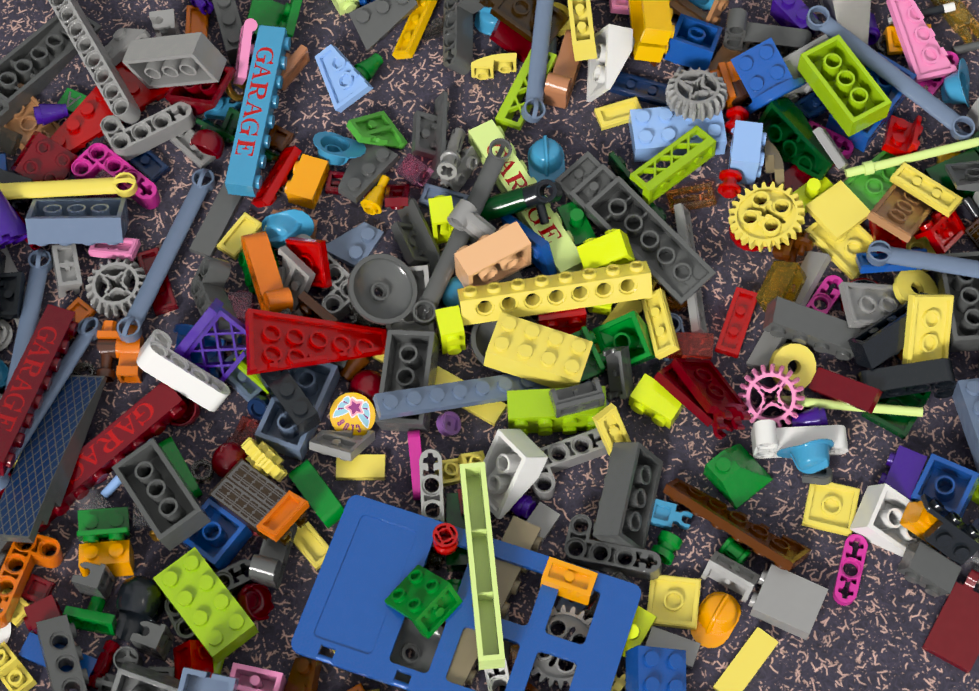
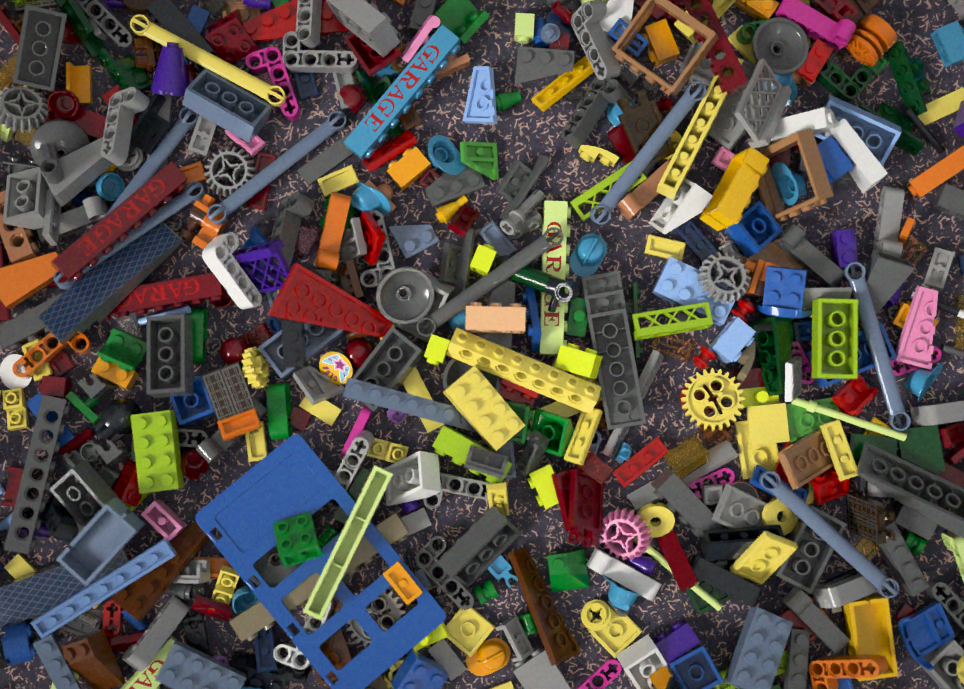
camera: 30 degrees right, 20 degrees up
clear pink brick [396,153,434,189] -> none
red wheel [432,523,459,555] -> none
light grey piece [447,199,496,241] -> none
none -> dark red tile [288,406,312,431]
none -> light yellow gear [581,600,612,631]
none -> dark azure plate [614,442,632,463]
none -> light grey tile [702,484,723,505]

